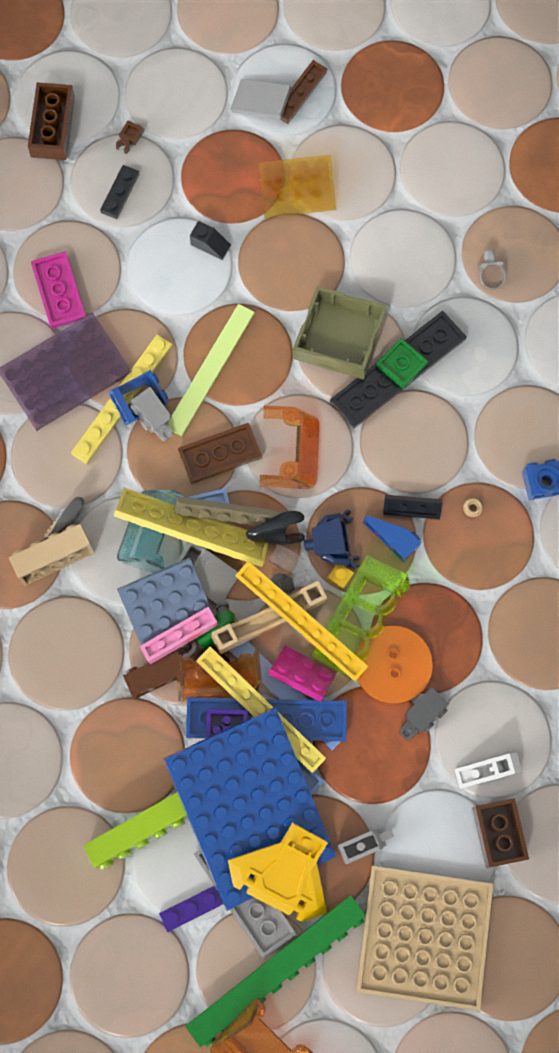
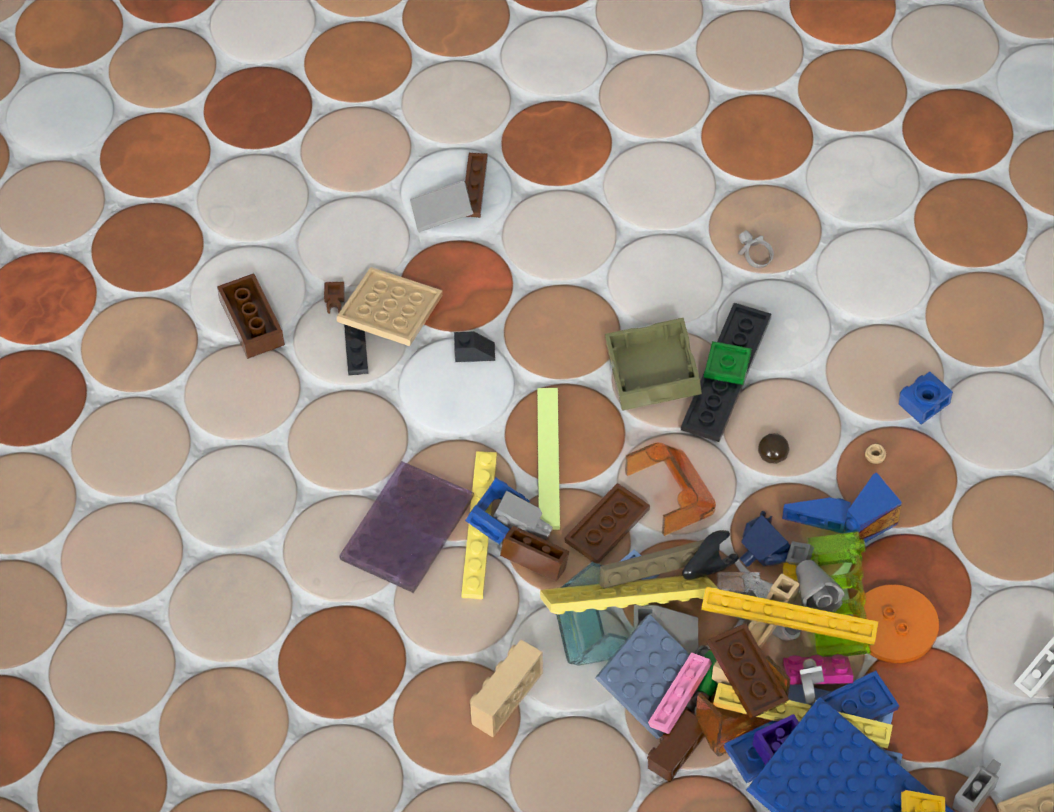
camera: 25 degrees left, 20 degrees down
dark pink plate [31,251,86,329] -> none
dark grey animal [41,497,84,542] -> none
clear yellow slope [258,155,336,218] -> none
black plate [383,495,442,520] -> none
dark grey hinge [399,687,449,741] -> none
none -> tan plate [337,267,442,346]
none -> reddish brown brick [500,526,570,582]
none -> reddish brown plate [707,623,789,720]
none -> dark brown hair [758,433,790,464]
none -> dark grey plate [786,541,814,565]
none -> light grey cone [796,560,845,613]
none -> light grey piece [800,659,824,705]
none -> blue slope [844,472,902,548]

